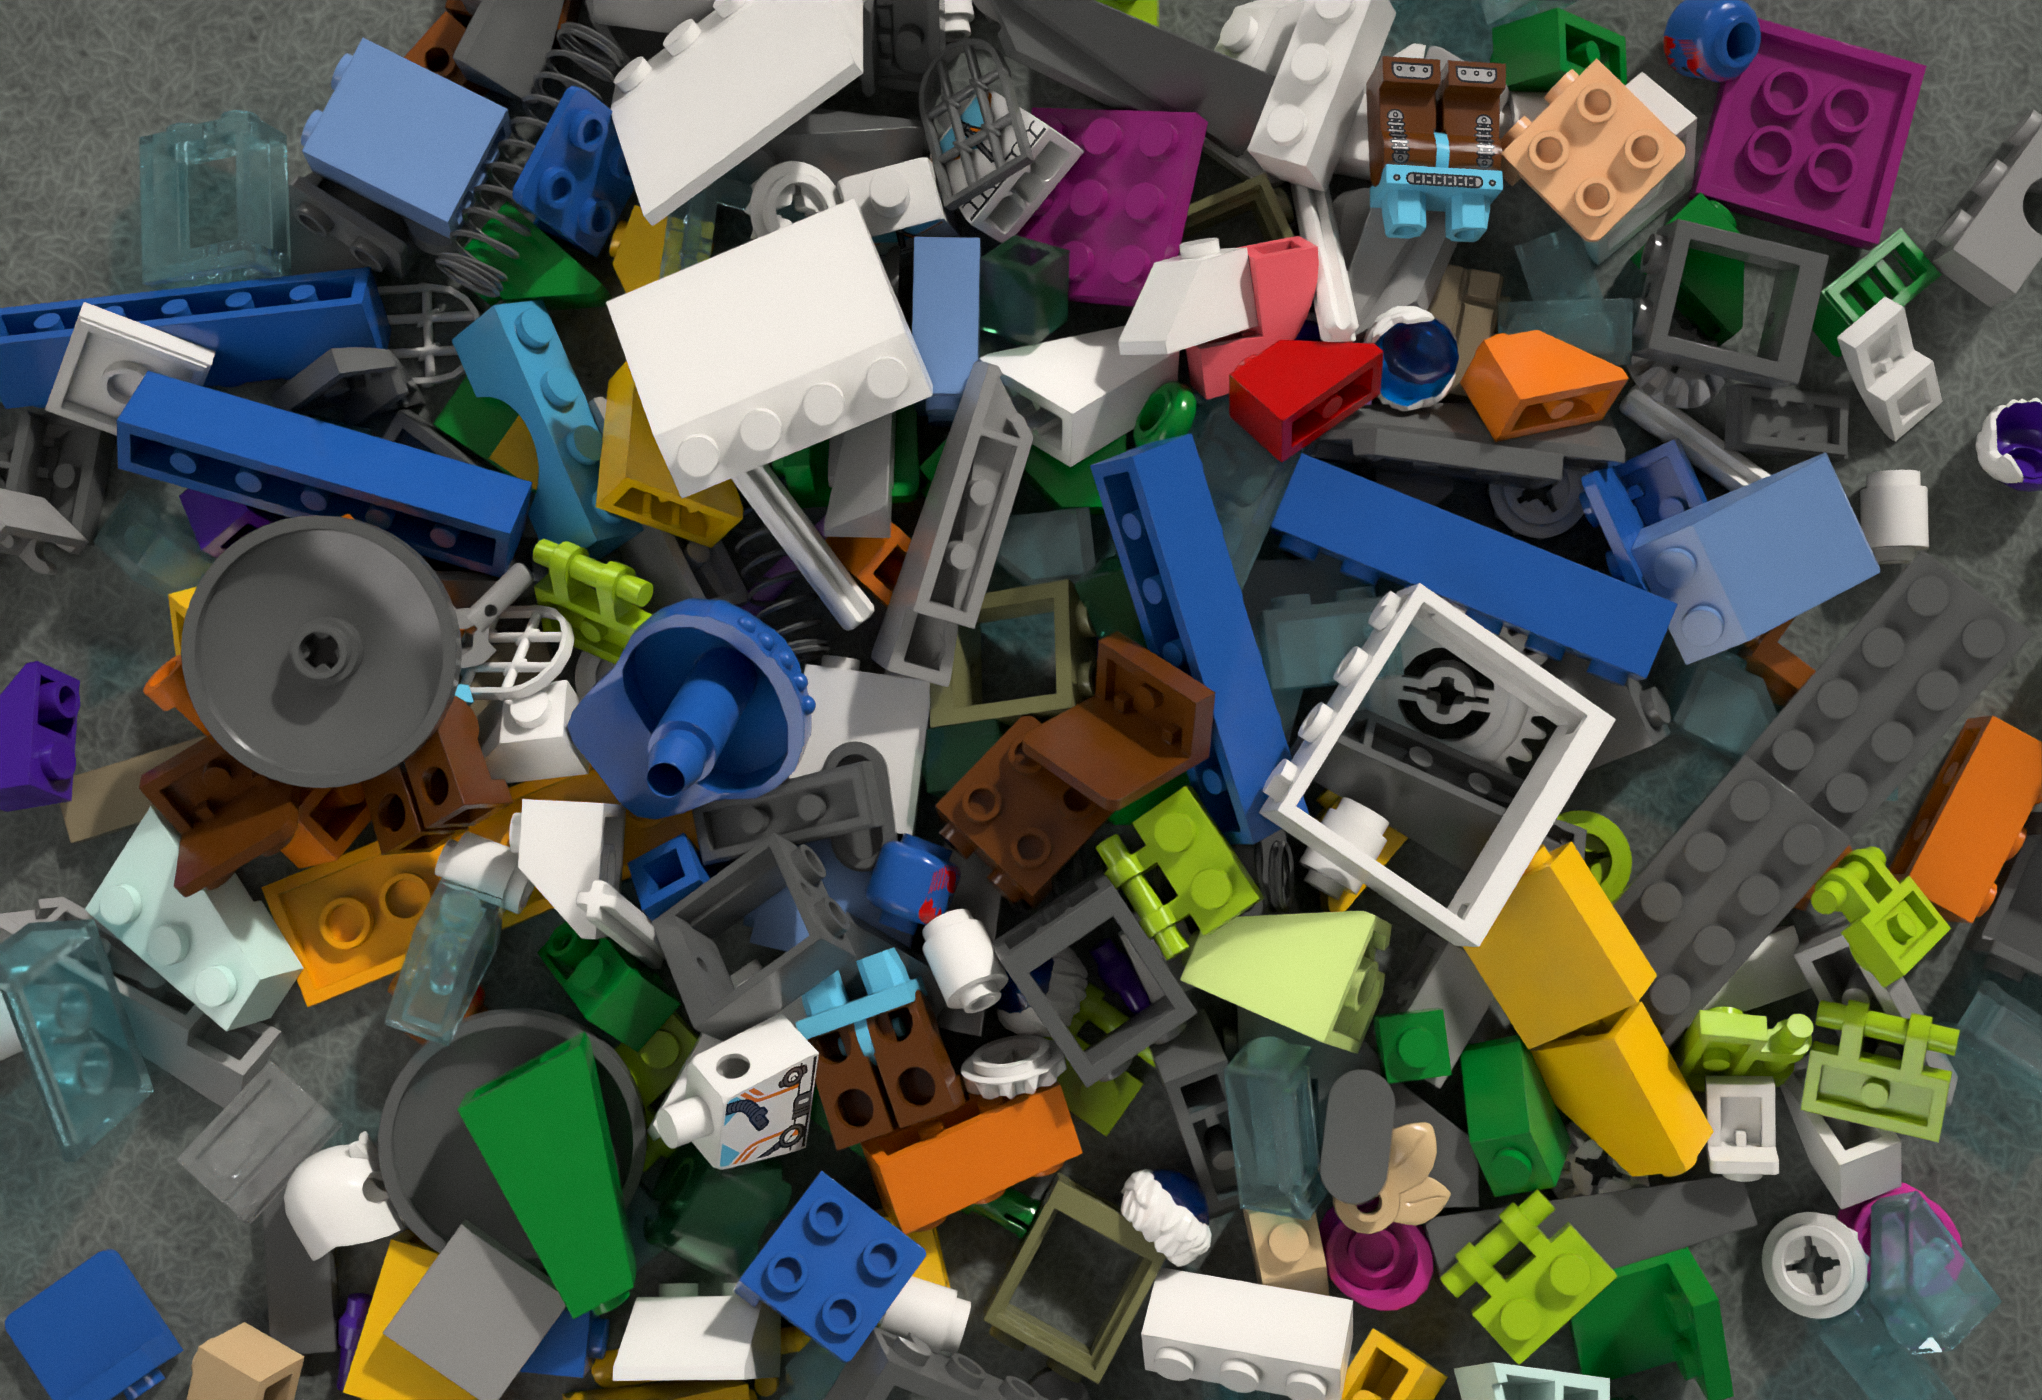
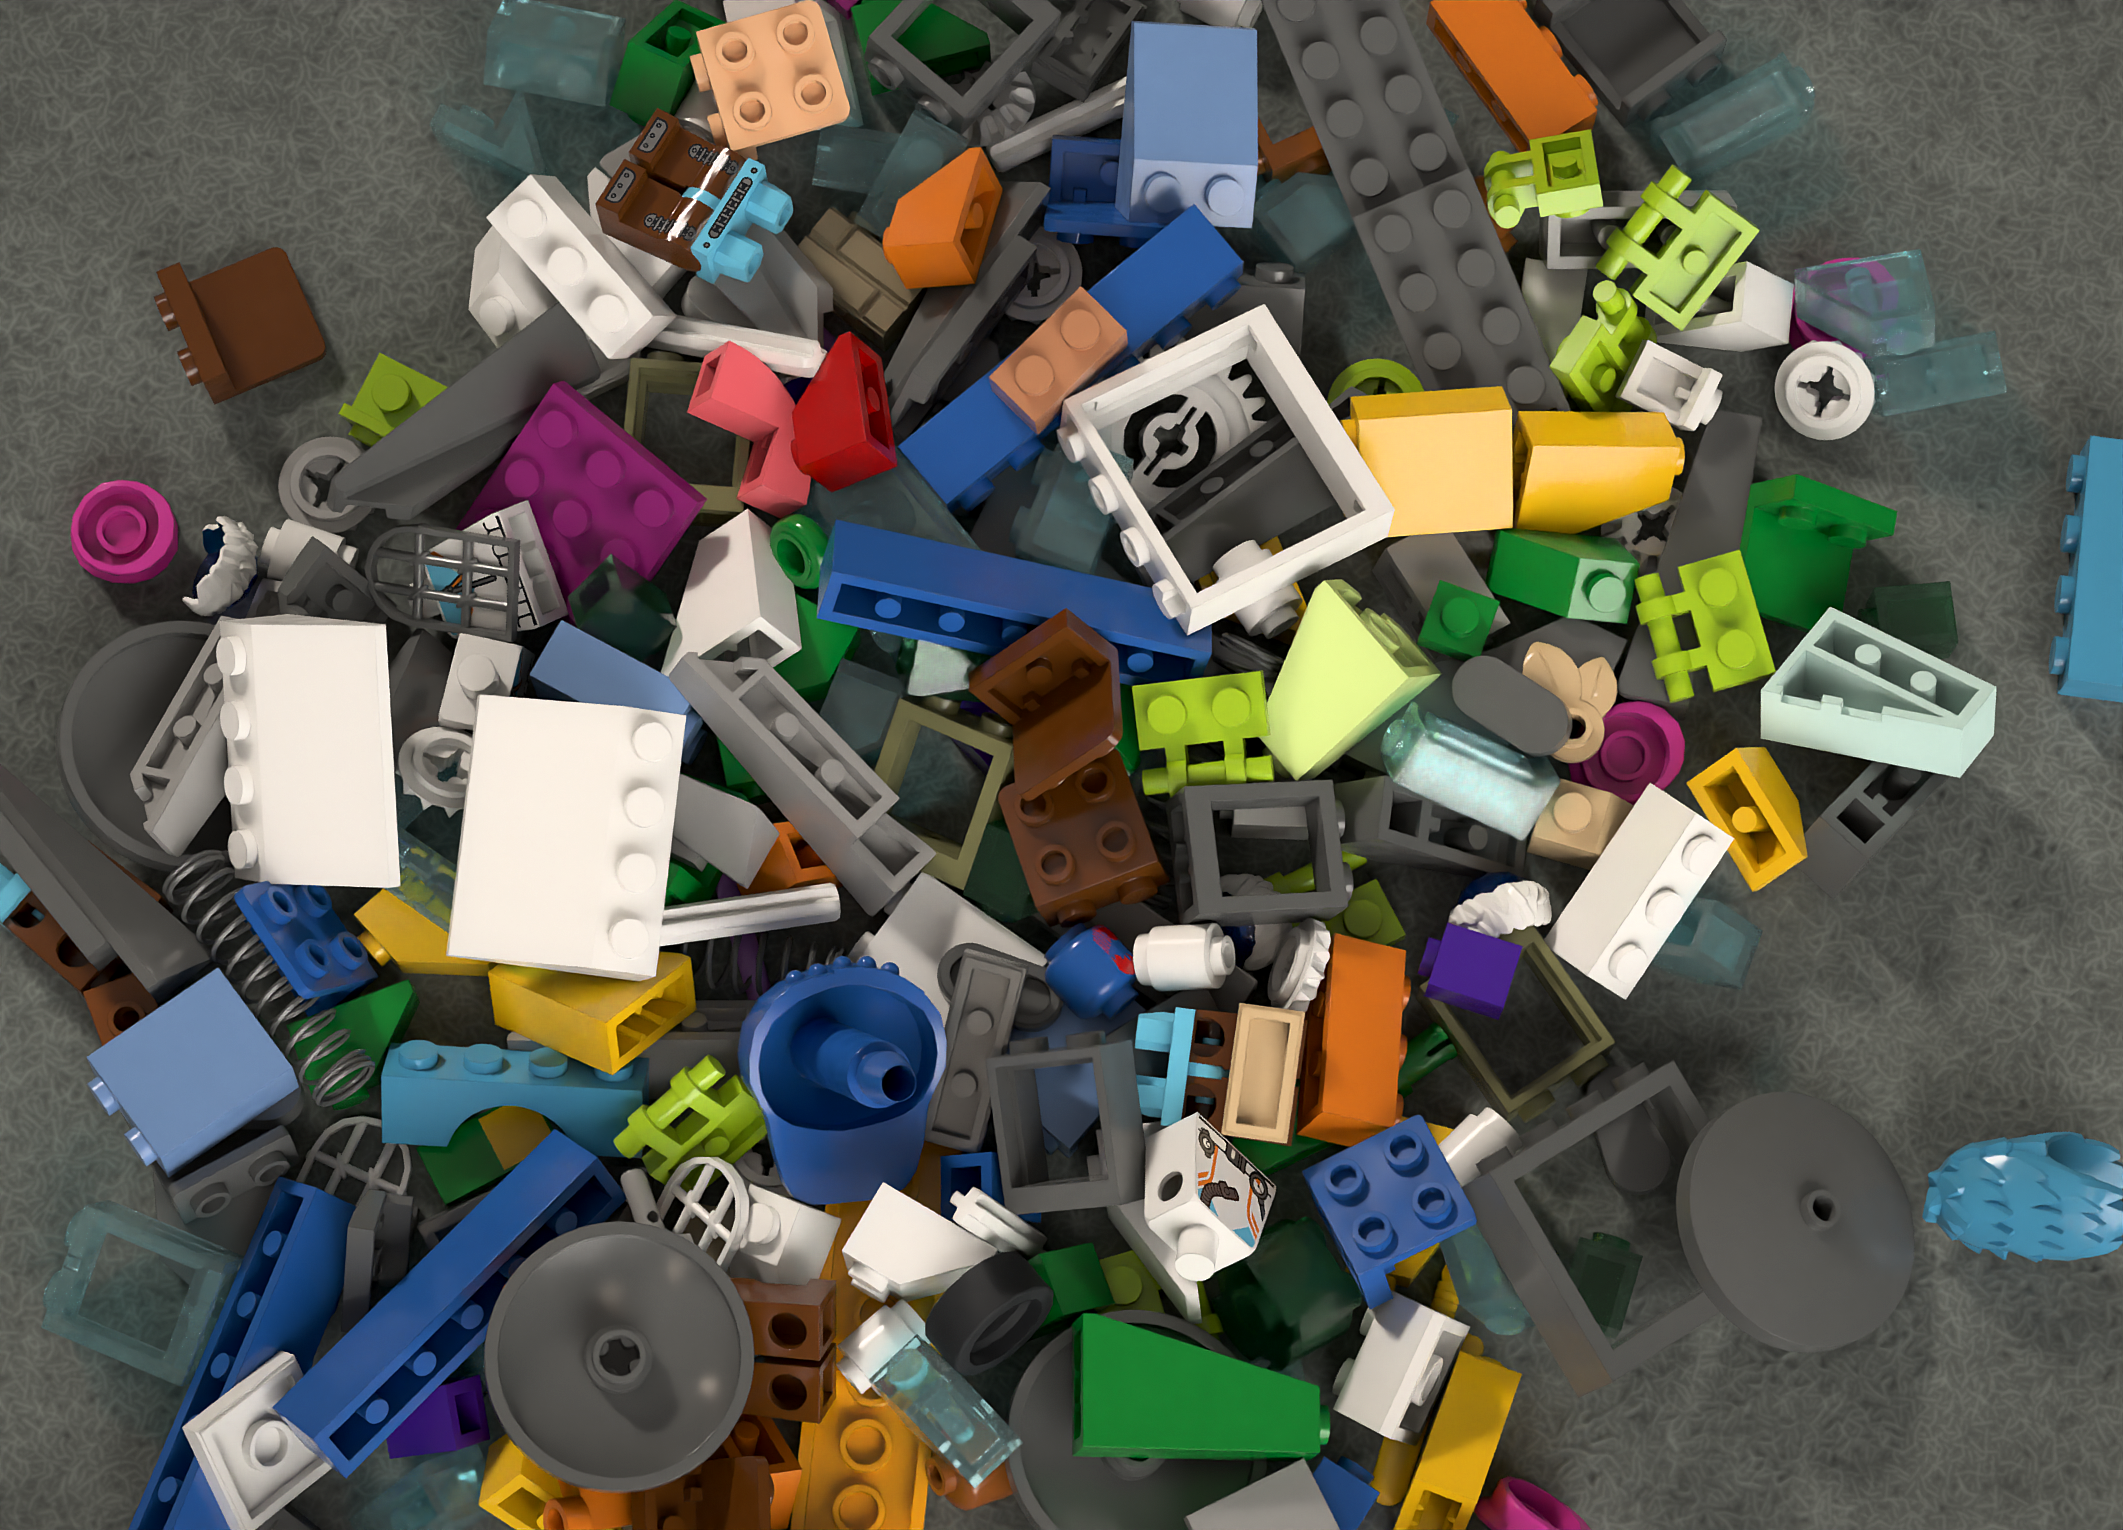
camera: 60 degrees left, 10 degrees down
dark purple piece [1089,937,1151,1016] -> none
white slope [1118,238,1258,355] -> none
clear blue hair [1364,306,1459,412] -> none
none -> black tyre [925,1251,1054,1376]
none -> nougat brick [989,286,1128,435]
none -> tan tile [1221,1003,1305,1144]
none -> dark purple brick [1418,922,1523,1020]

